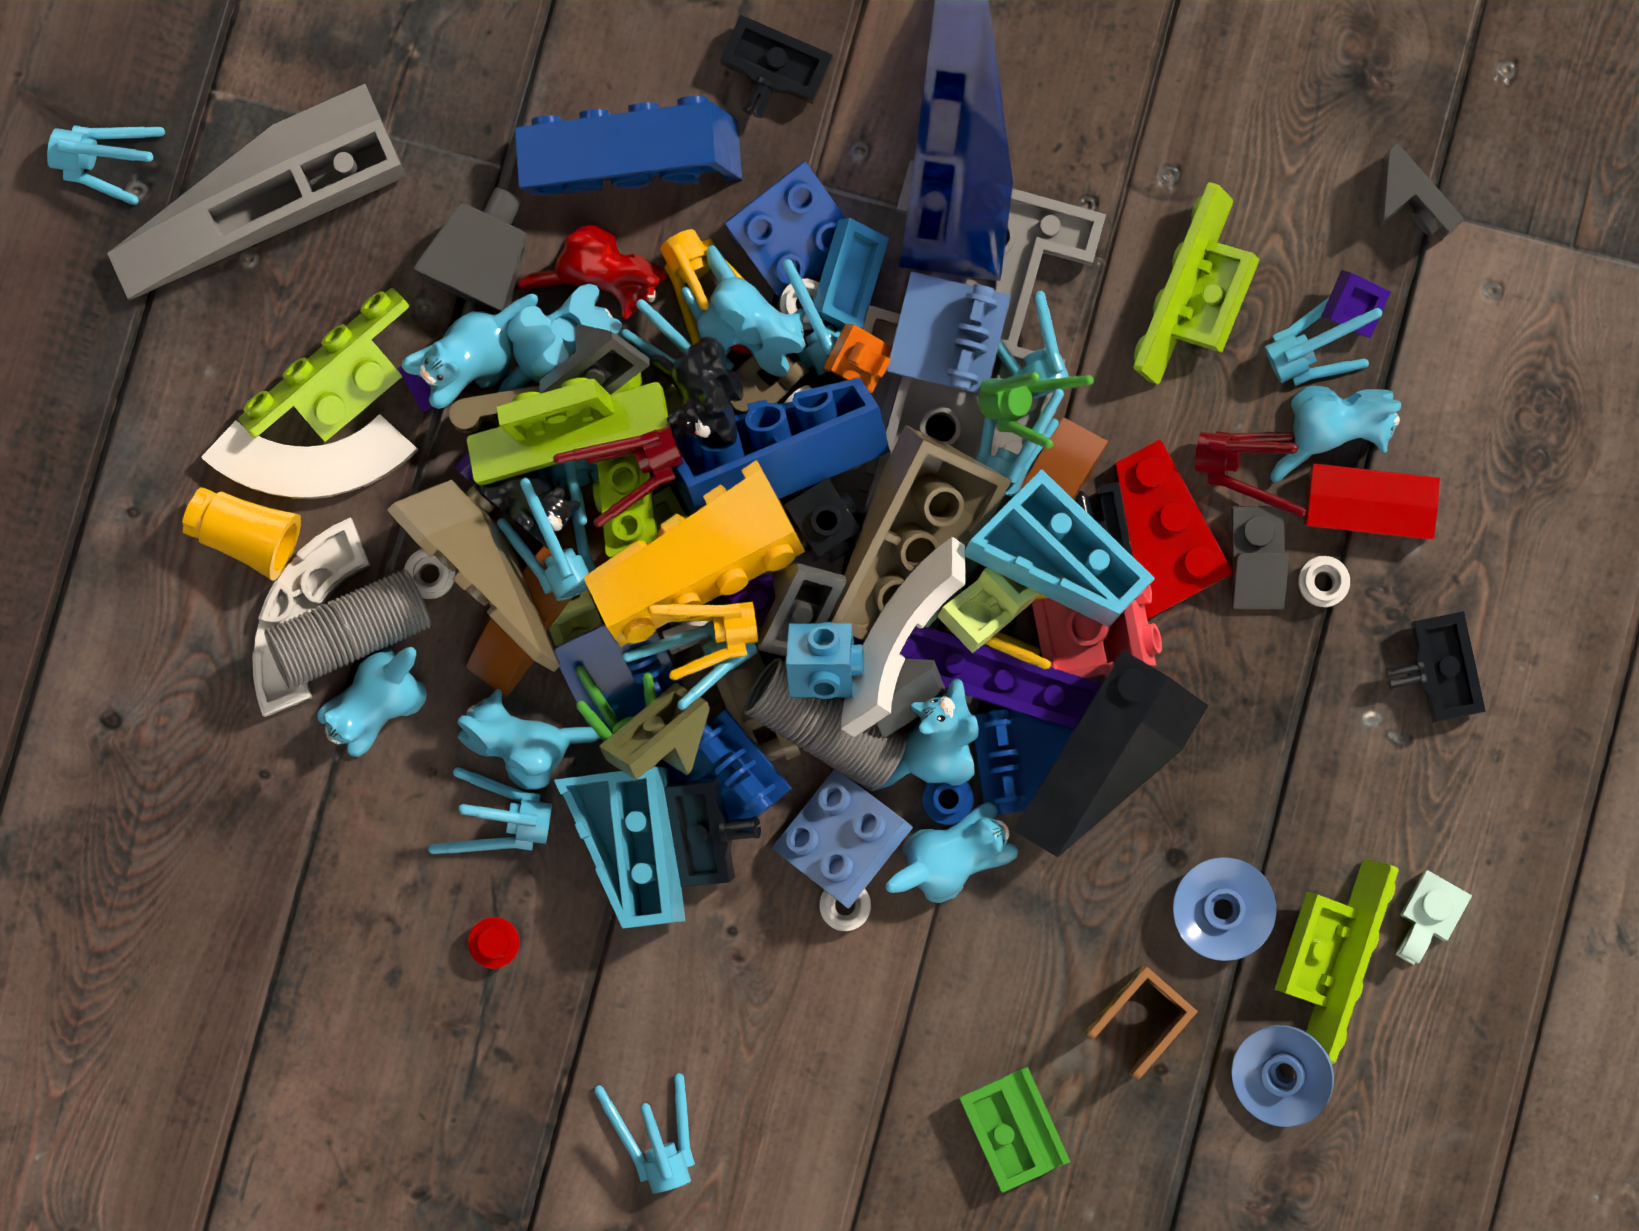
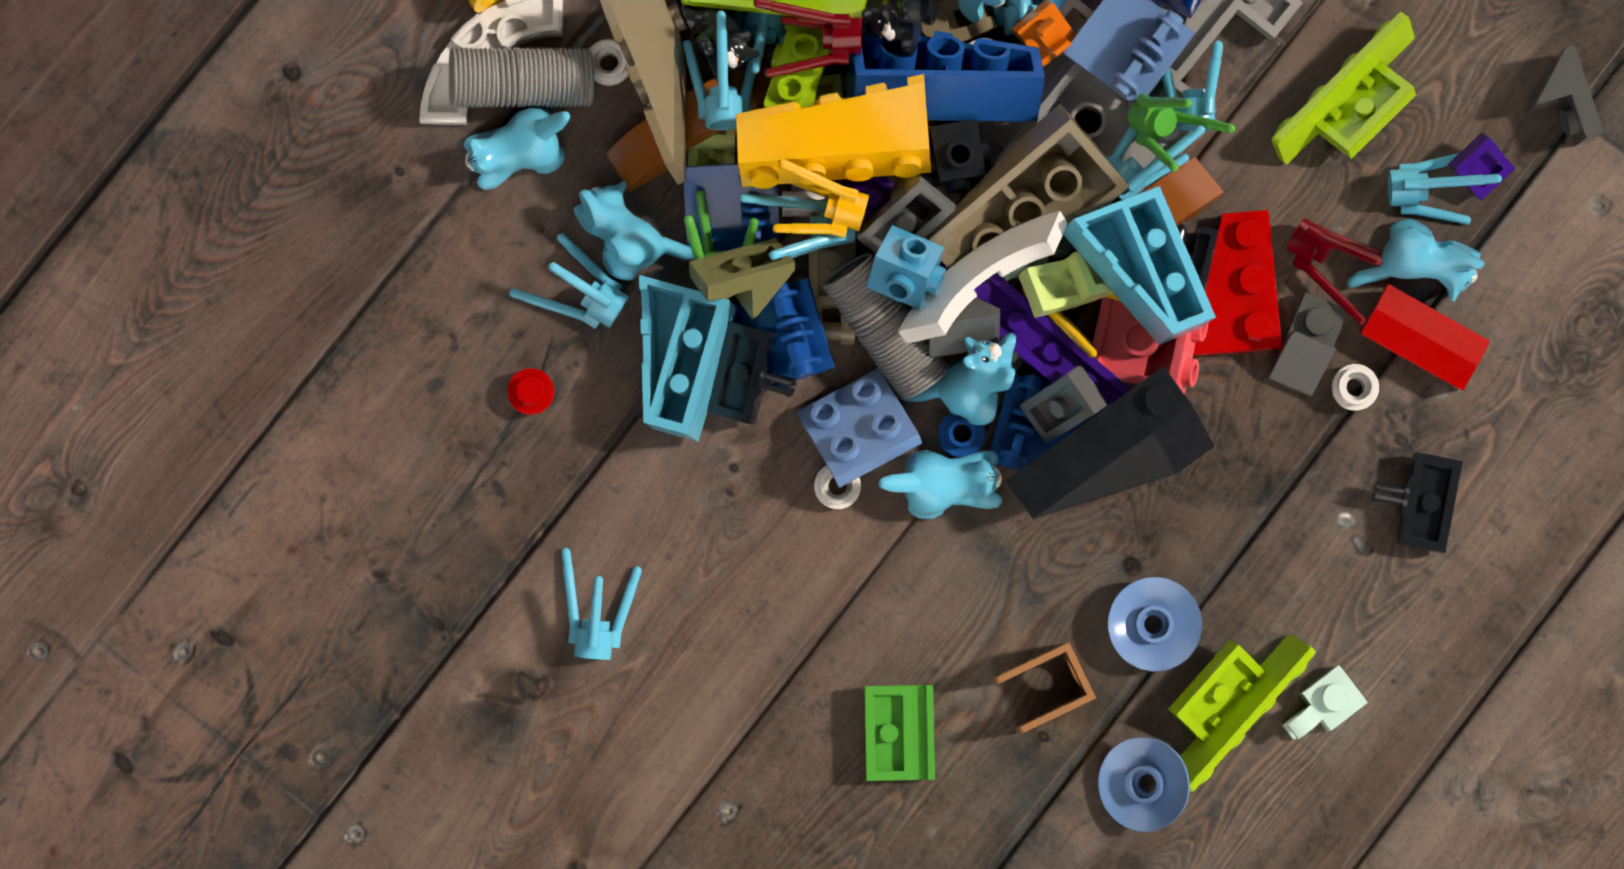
camera: 15 degrees right, 0 degrees up
none -> dark grey slope [1019,366,1107,444]

